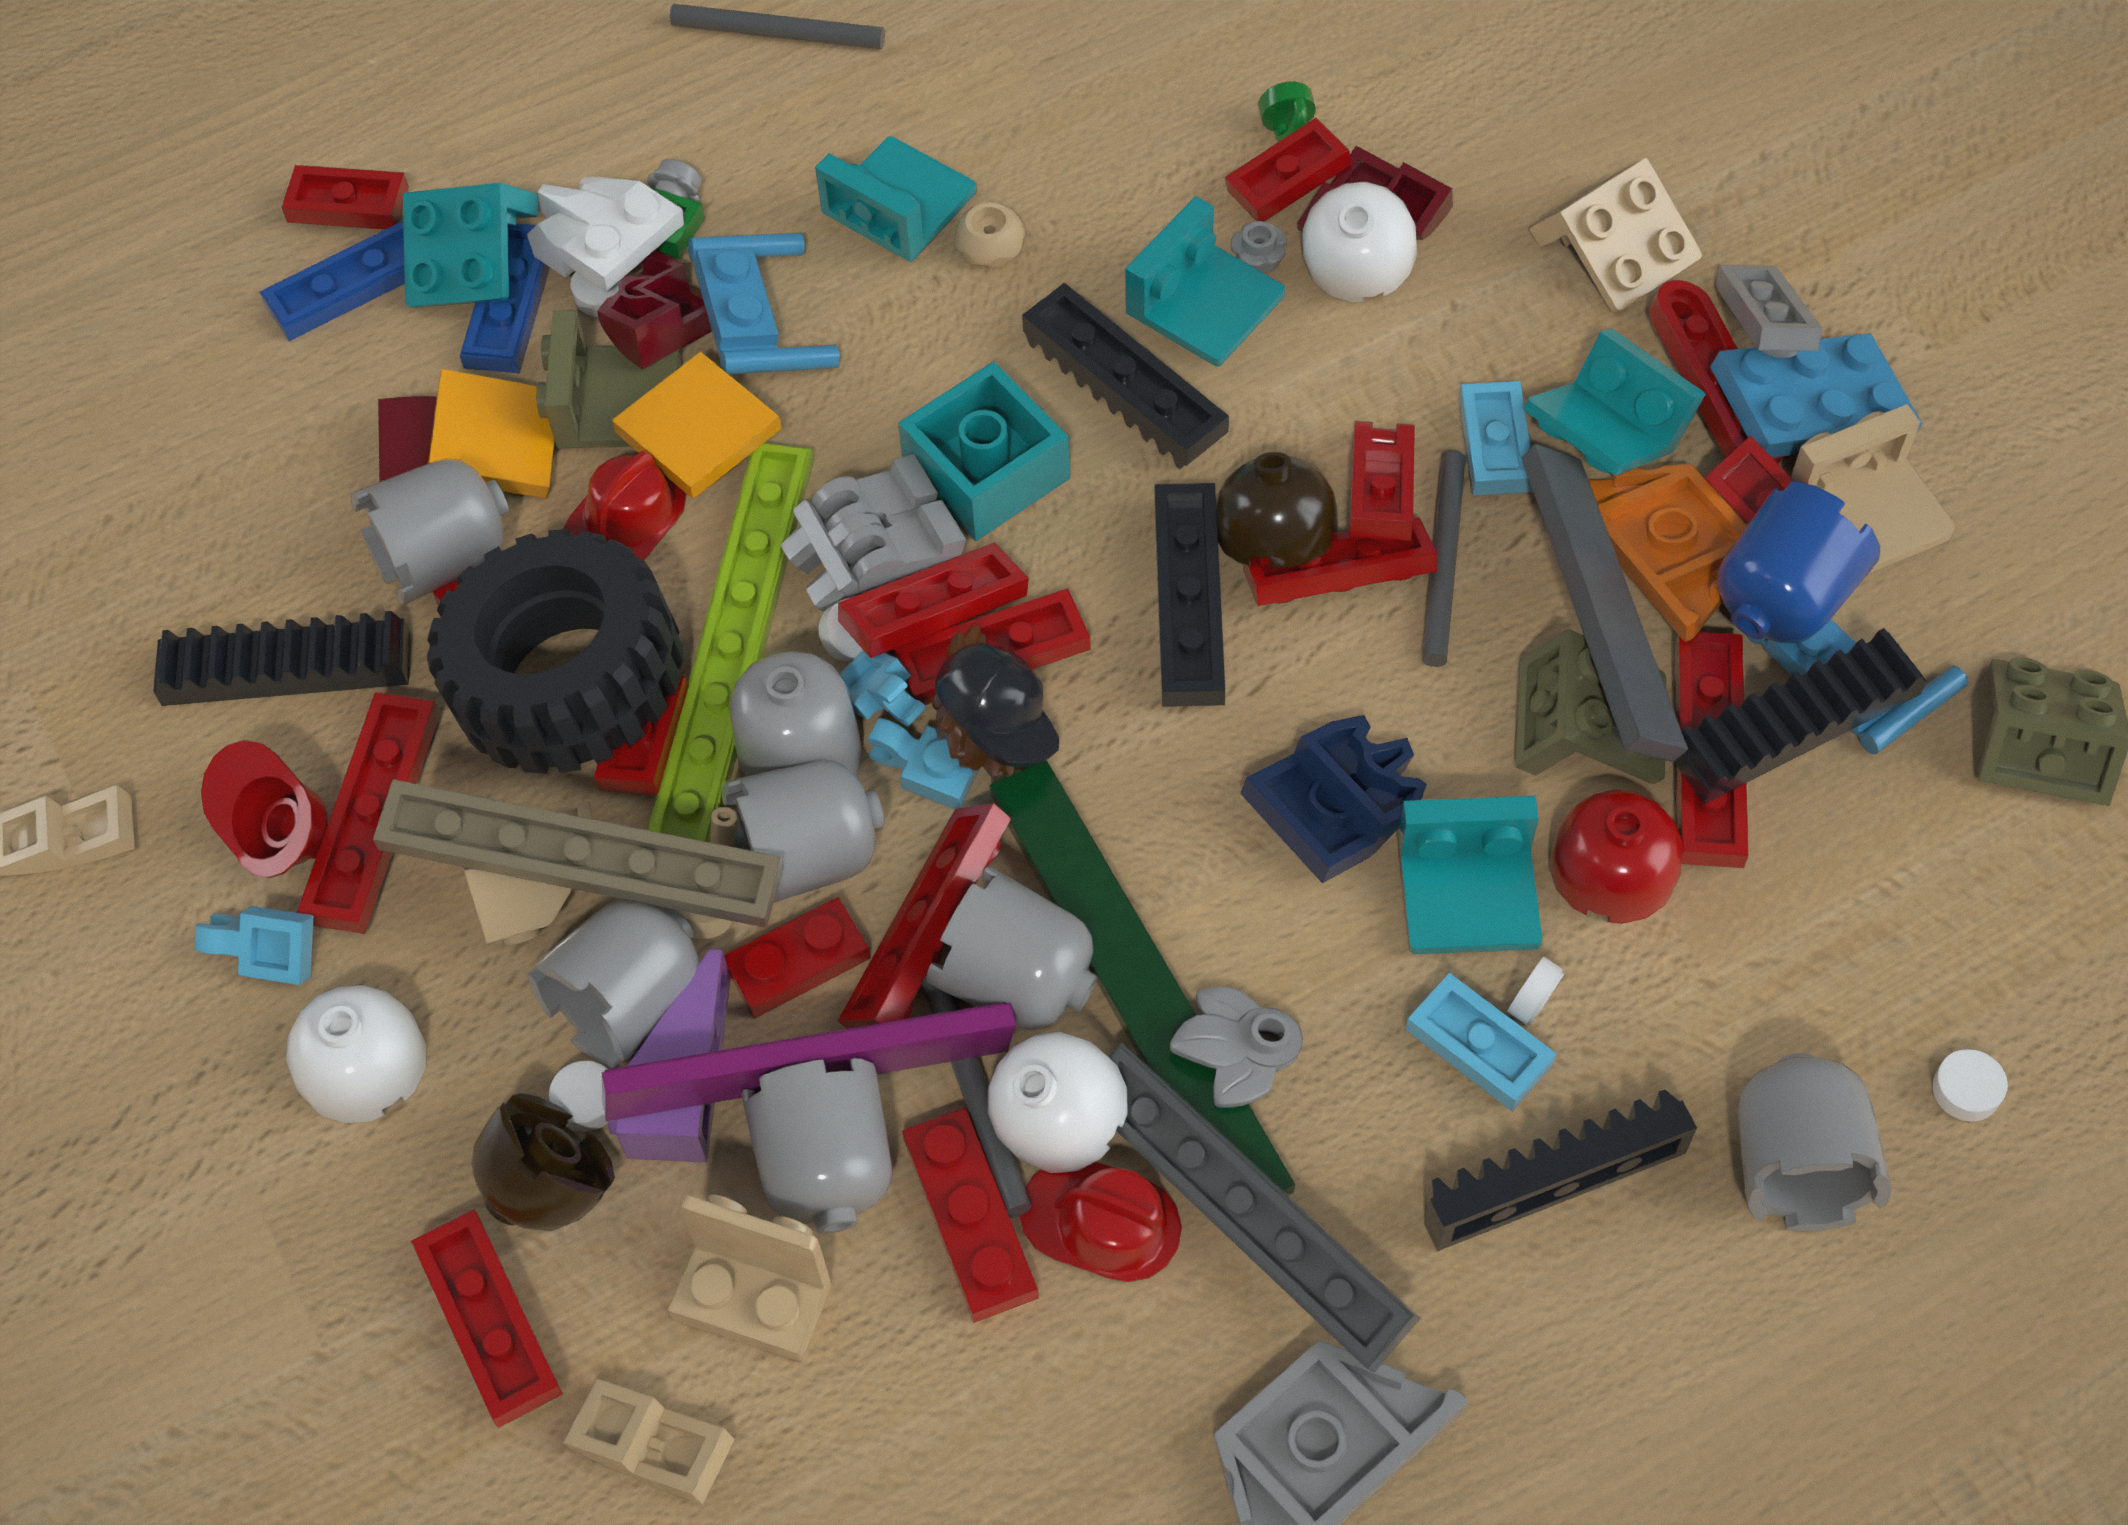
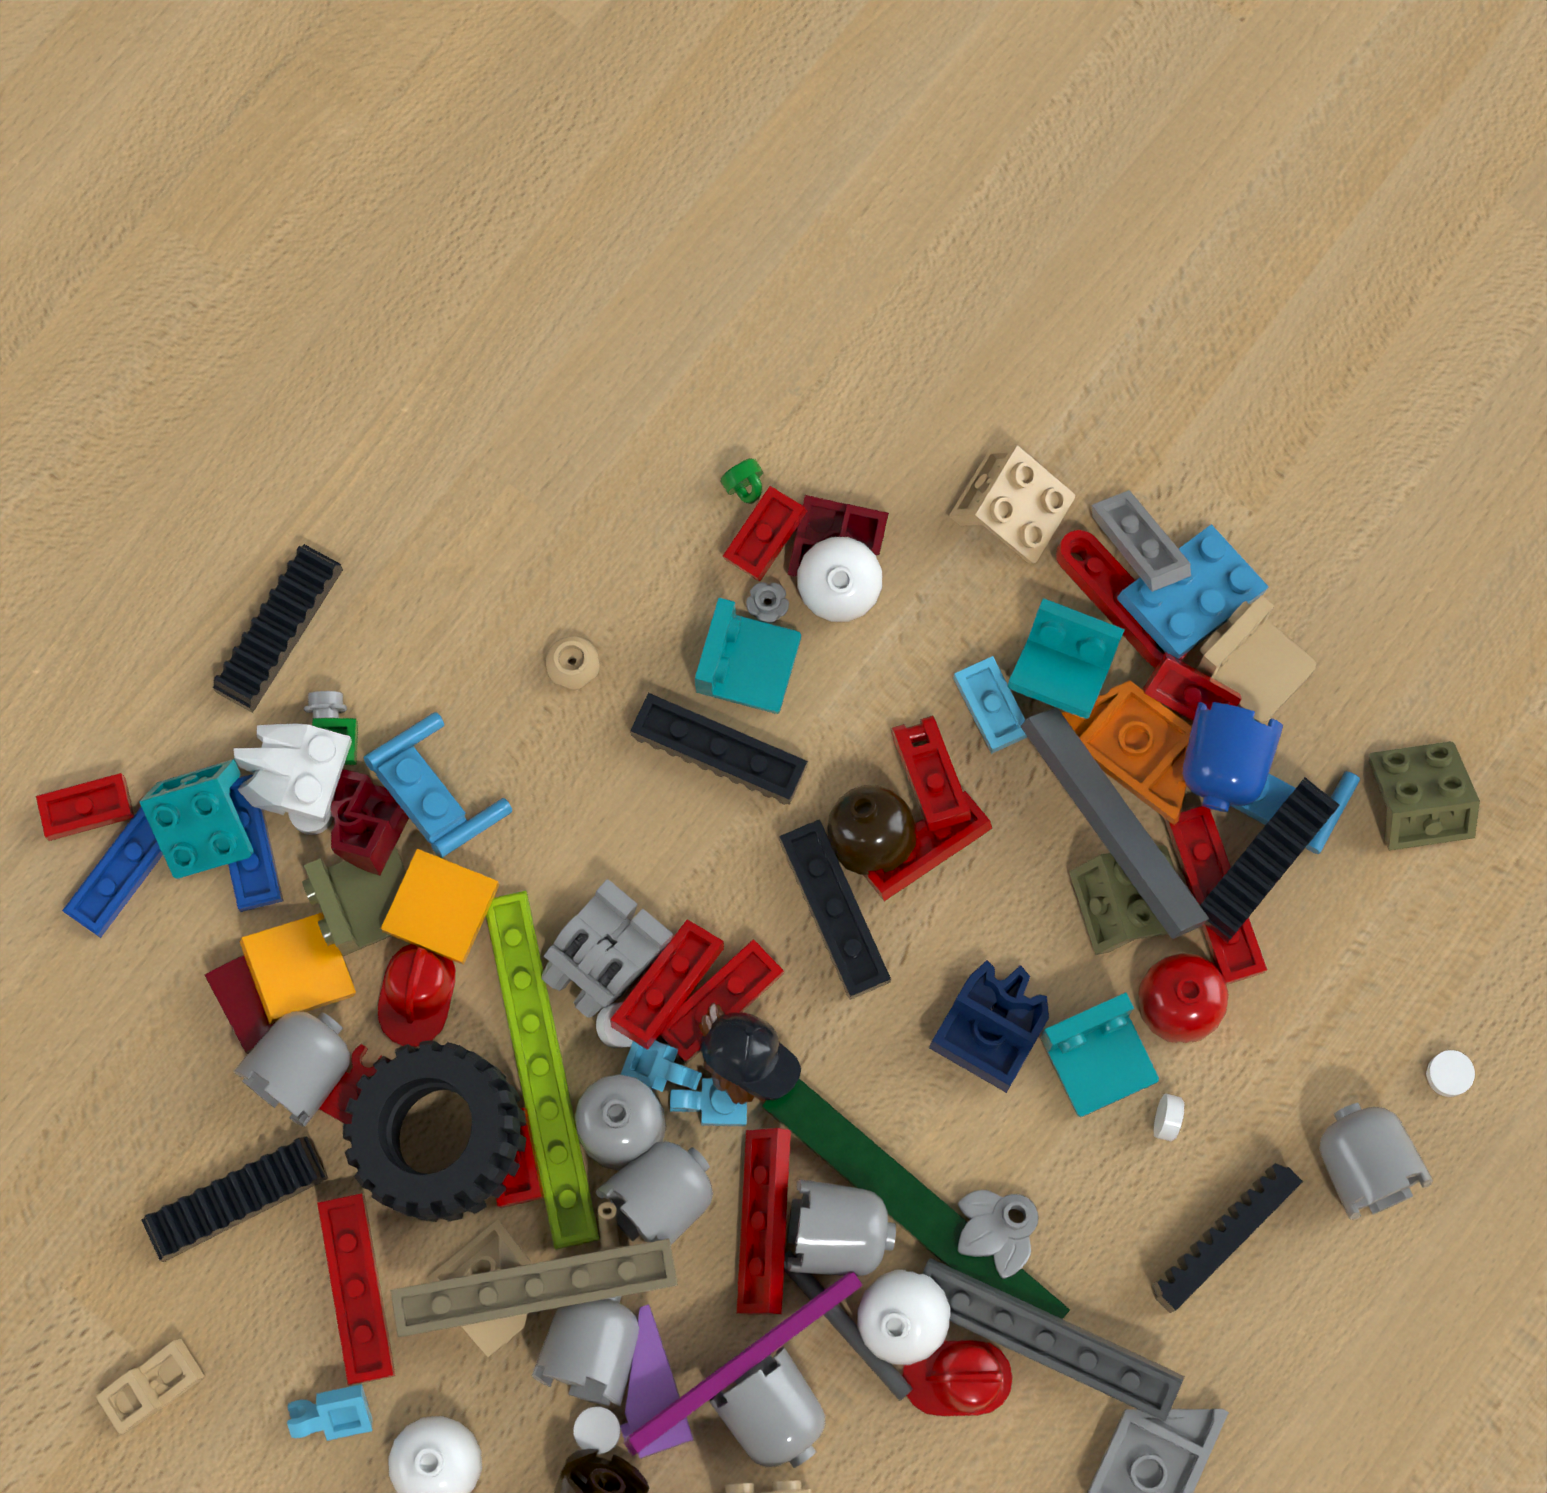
camera: 25 degrees left, 15 degrees up
red piece [201,740,328,878] -> none
dark grey bar [670,4,885,49] -> none
red plate [724,897,871,1019] -> none
teal bracket [815,136,977,262] -> none
teal brick [898,361,1070,542] -> none
red plate [902,1107,1039,1323] -> none
medium azure plate [1406,973,1557,1112] -> none
dark grey bar [1422,451,1466,667] -> none
none -> black gear [213,544,343,713]

